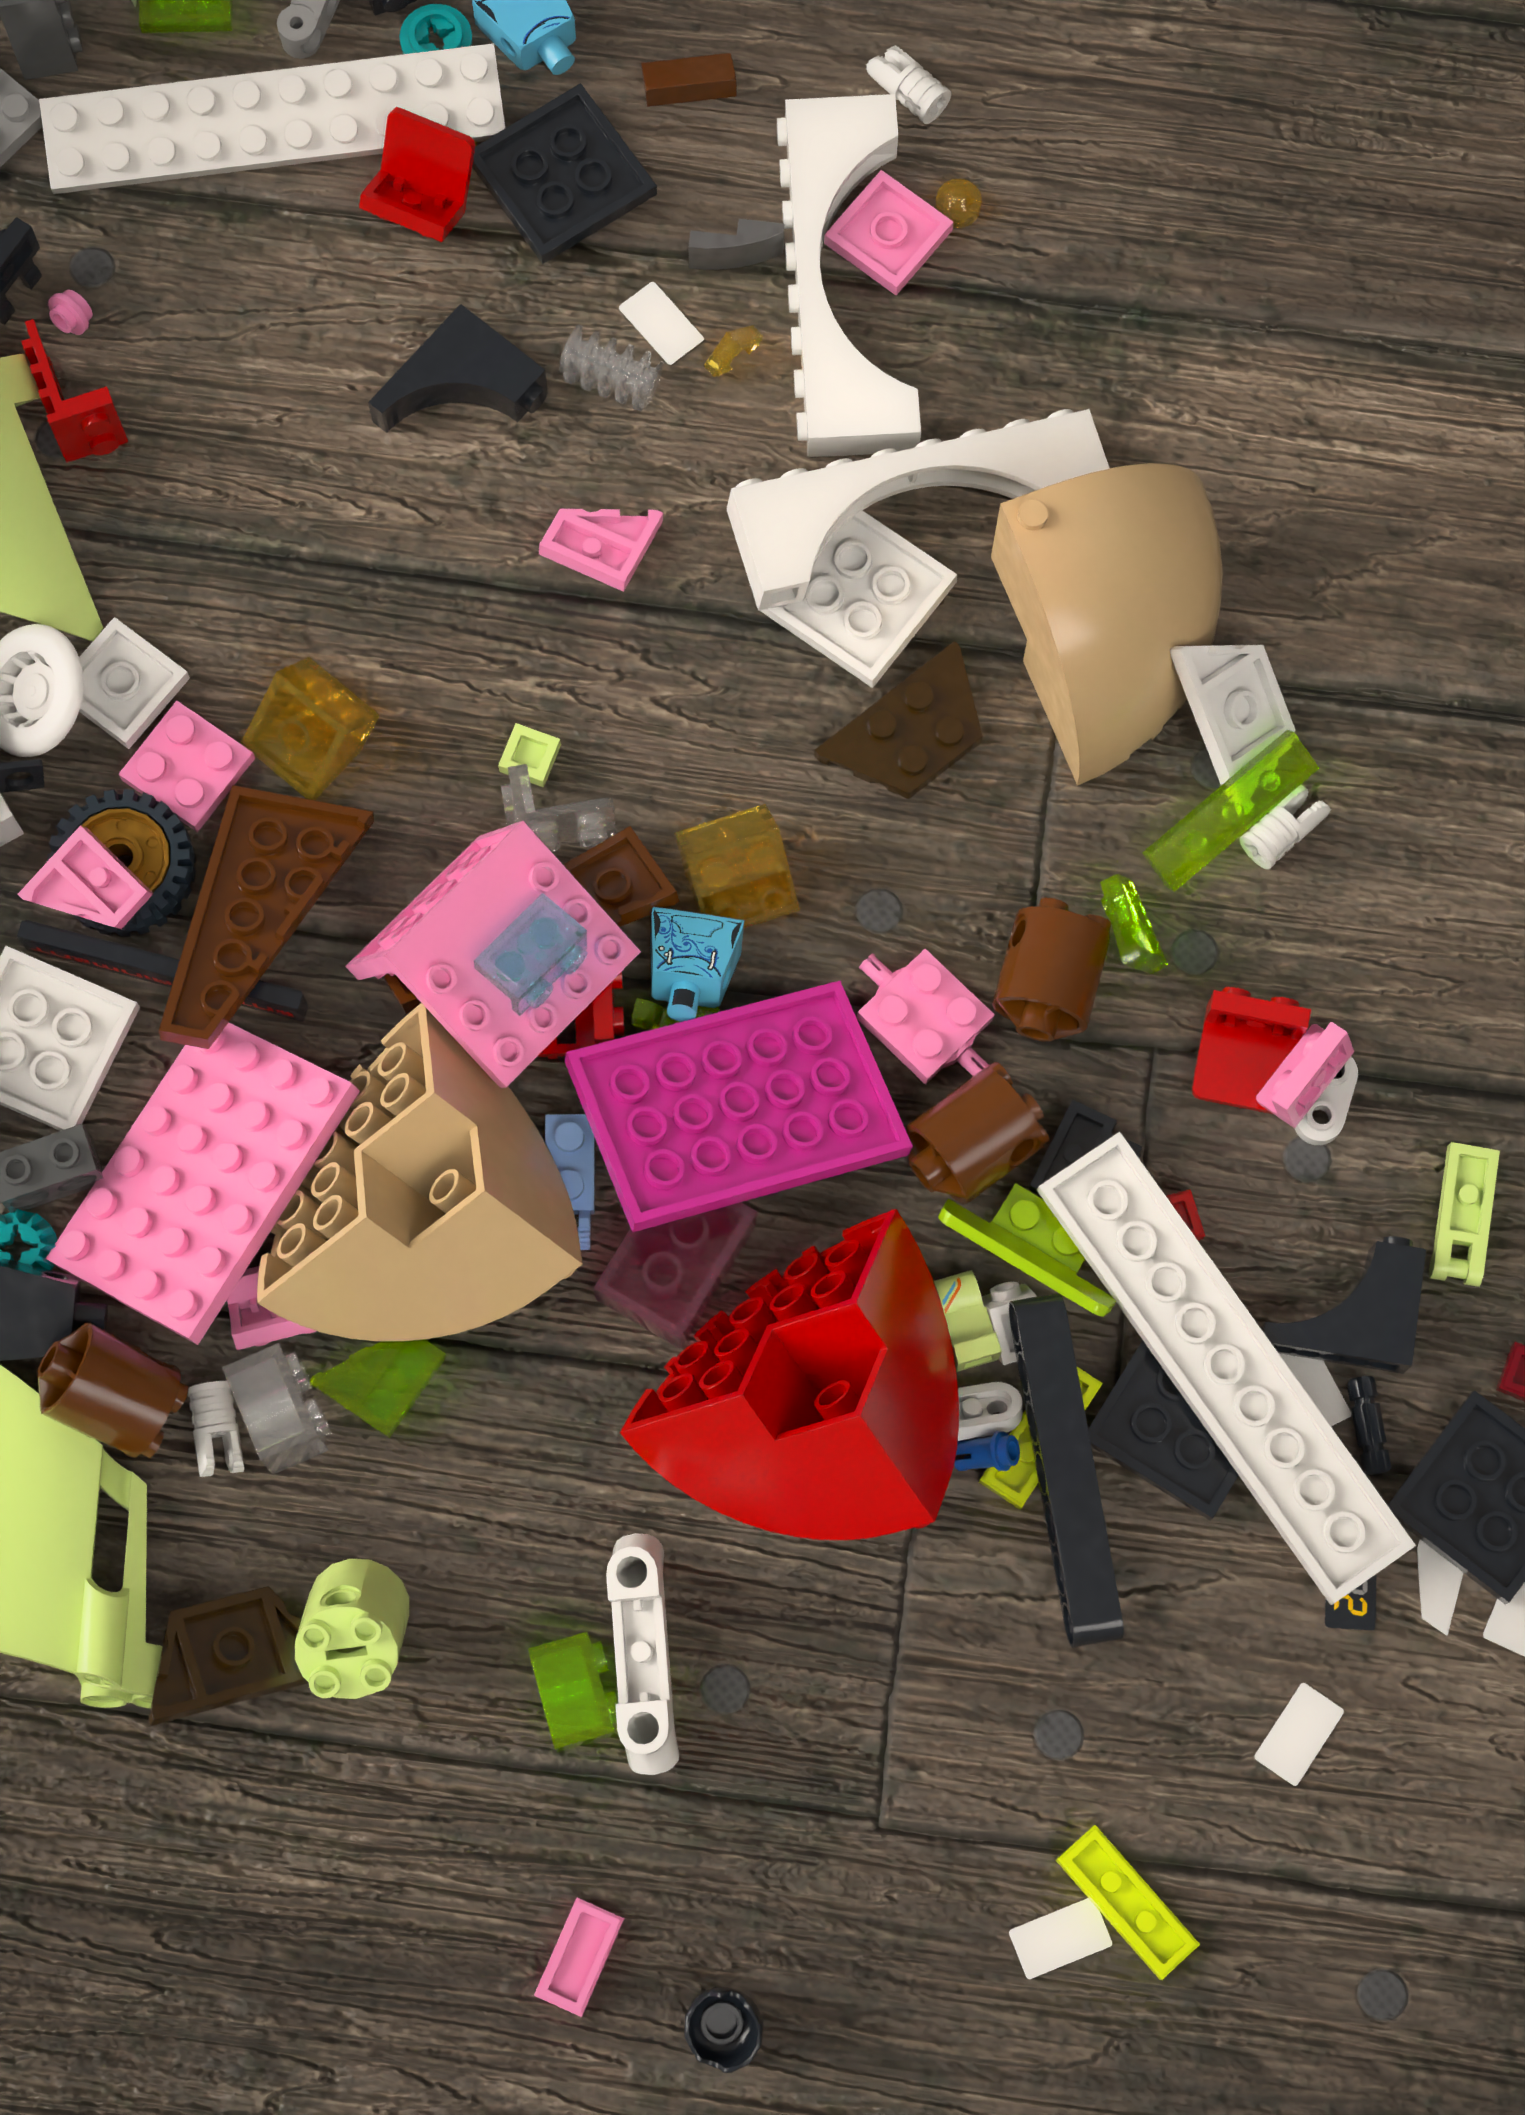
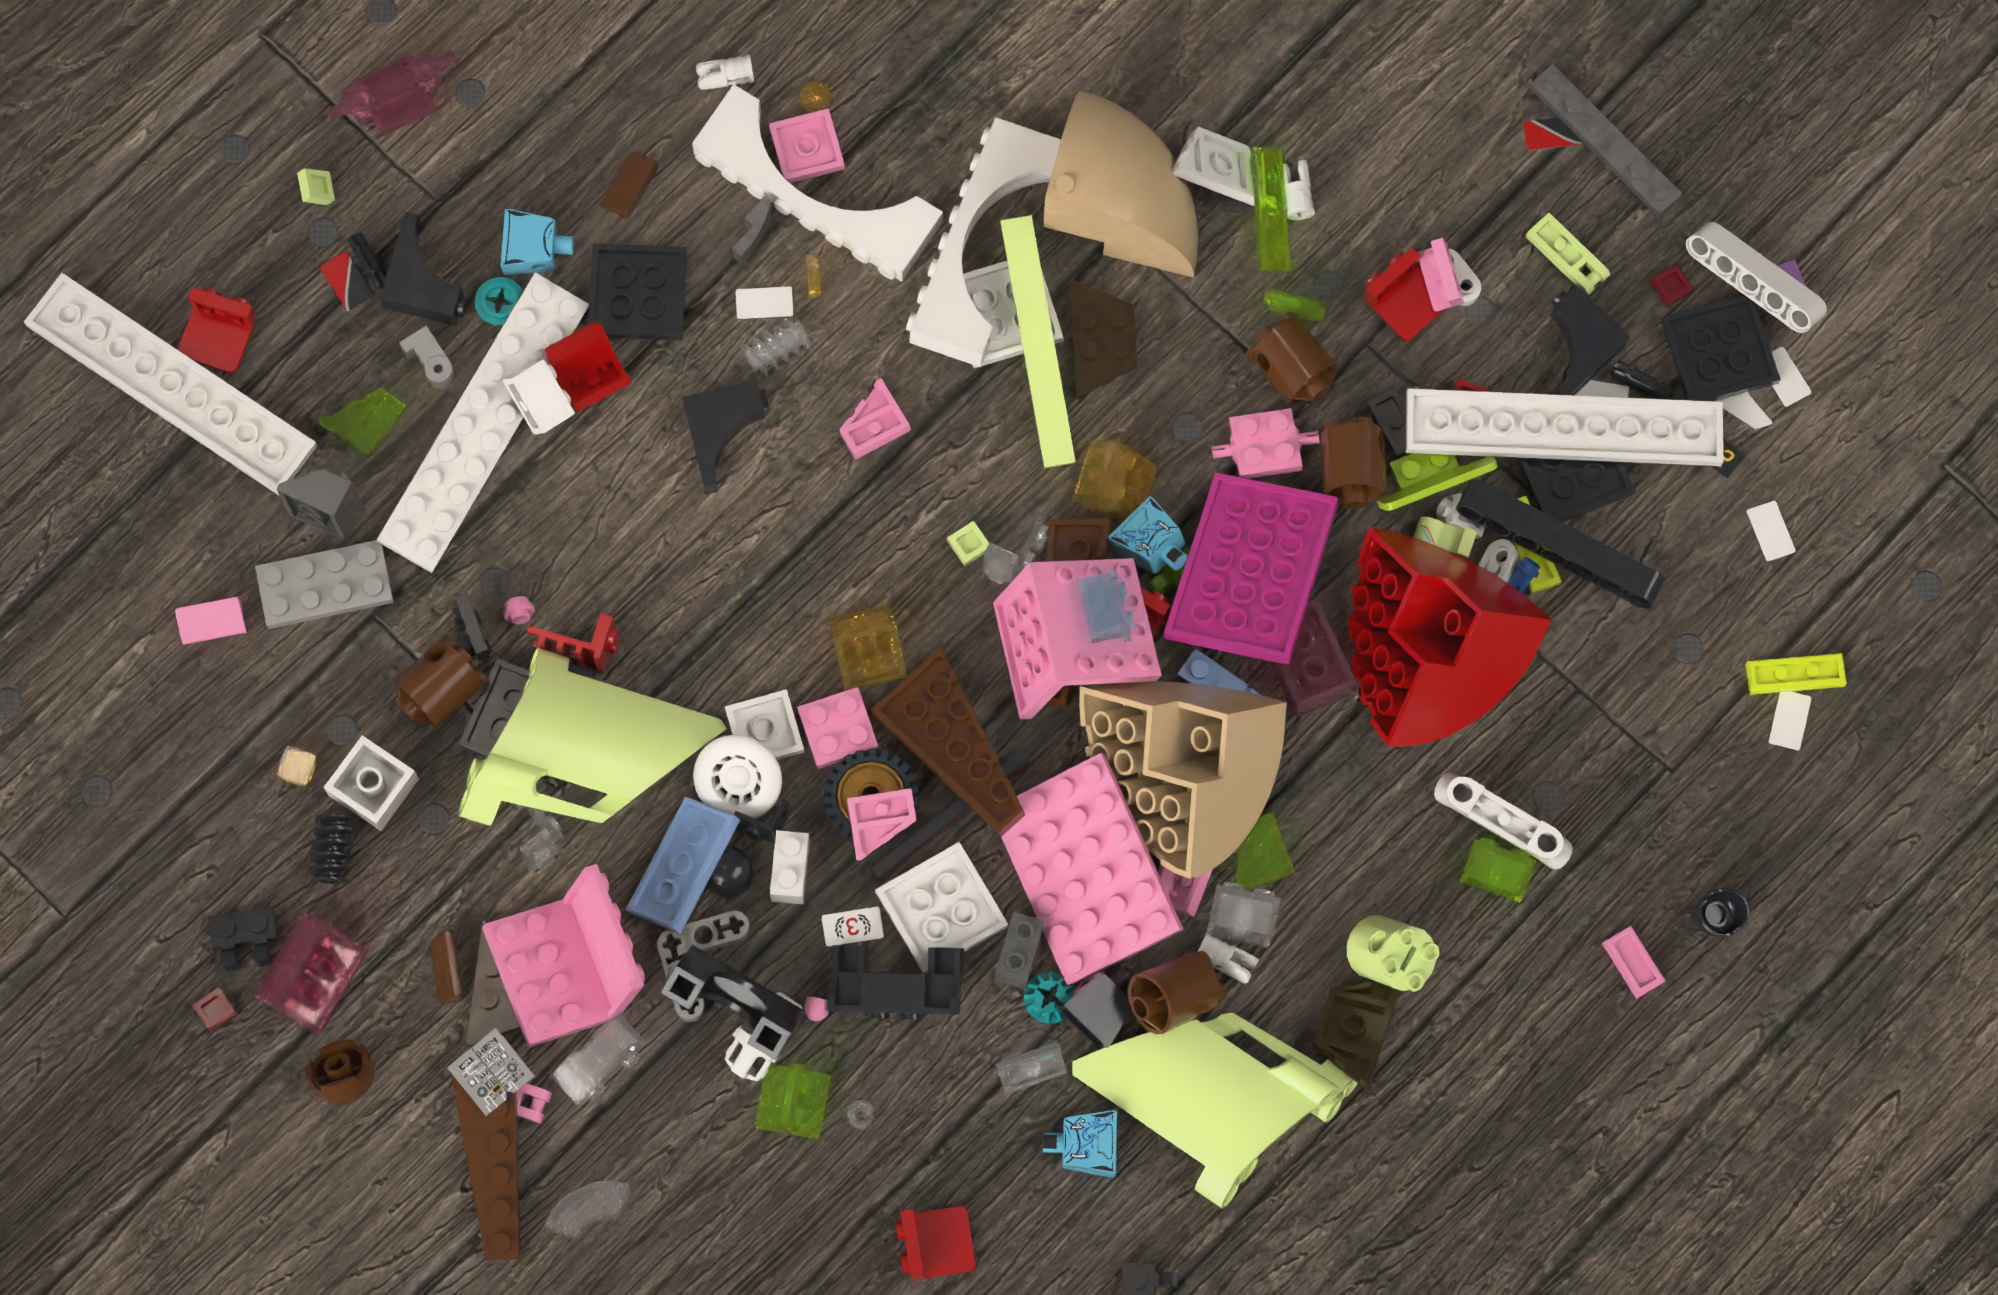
camera: 55 degrees left, 0 degrees up
none -> white brick [502,359,575,434]
none -> yellowish green tile [1000,215,1076,469]

